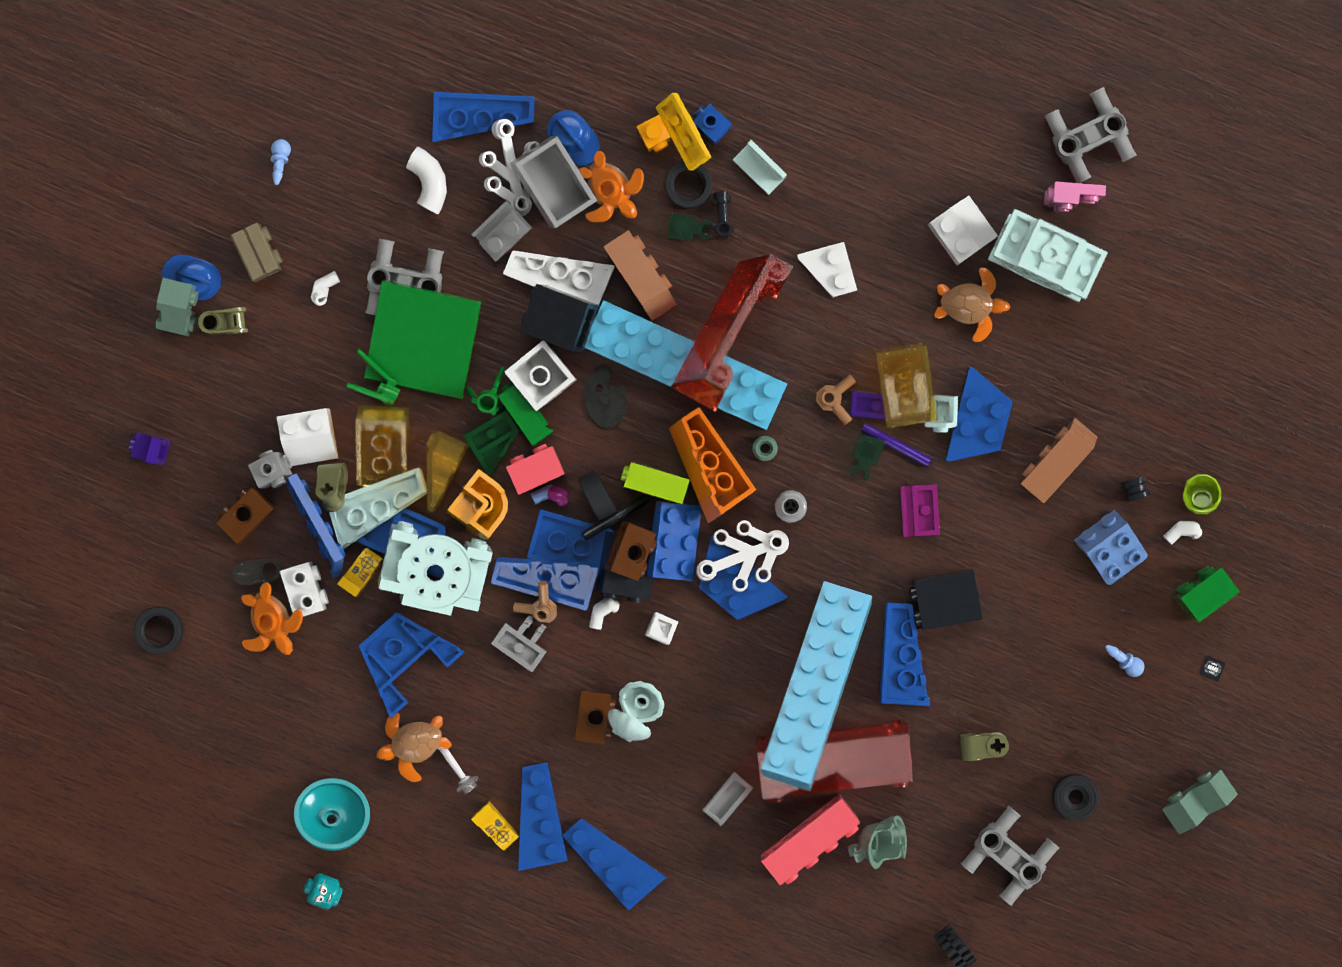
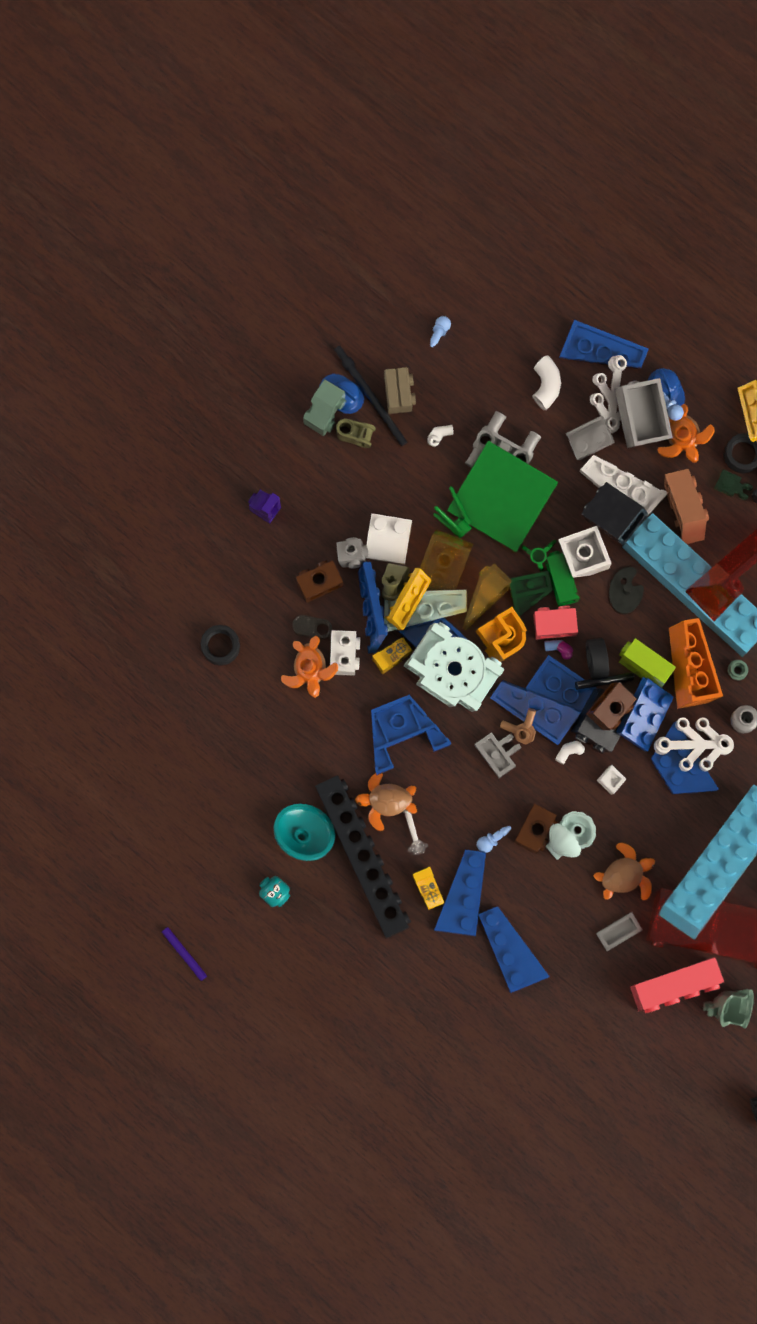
camera: 20 degrees right, 10 degrees down
light orange brick [637,115,671,152] -> none
none -> black brick [315,775,411,939]
none -> black bar [334,345,408,447]
none -> yellow plate [384,568,432,630]
none -> light blue bar [477,826,511,853]
none -> animal [593,843,655,900]
none -> light blue bar [663,392,684,421]

